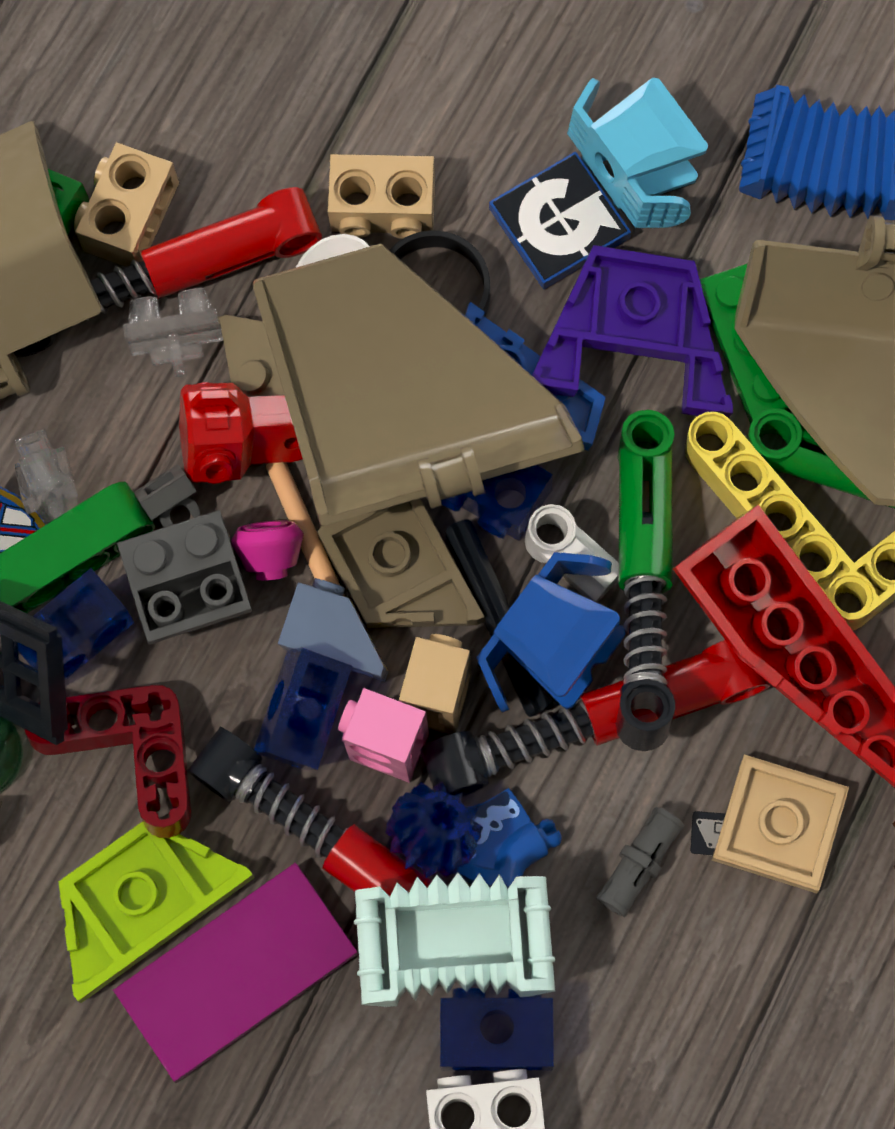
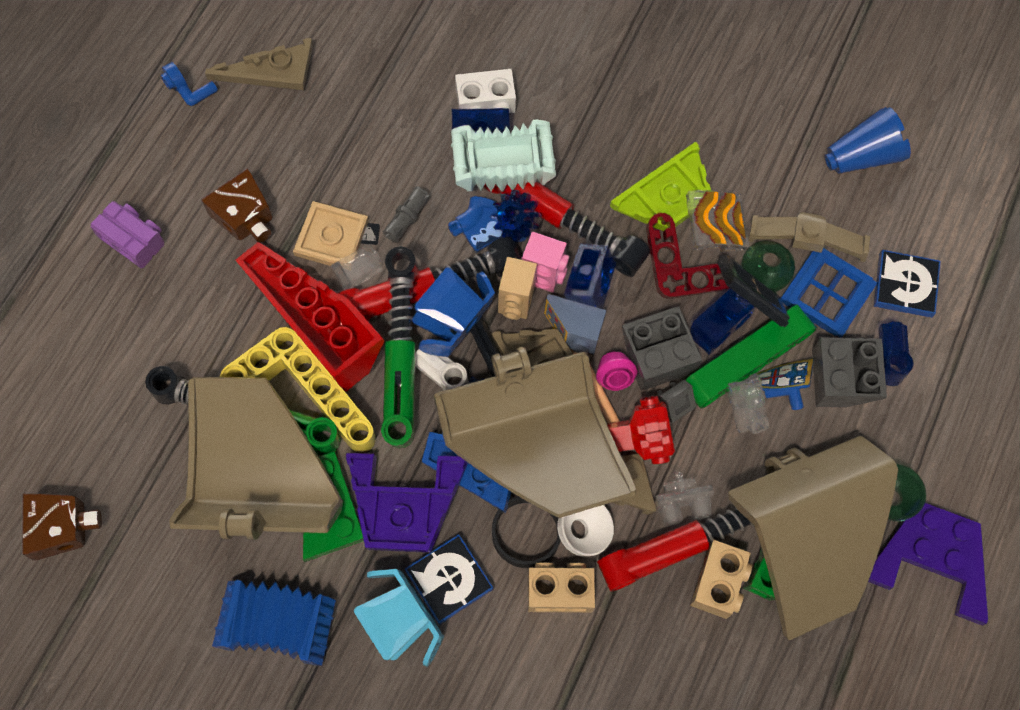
camera: 170 degrees right, 5 degrees down
magenta tile [113,862,359,1083] -> none
none -> clear brick [331,245,383,290]
none -> slope [686,190,750,252]

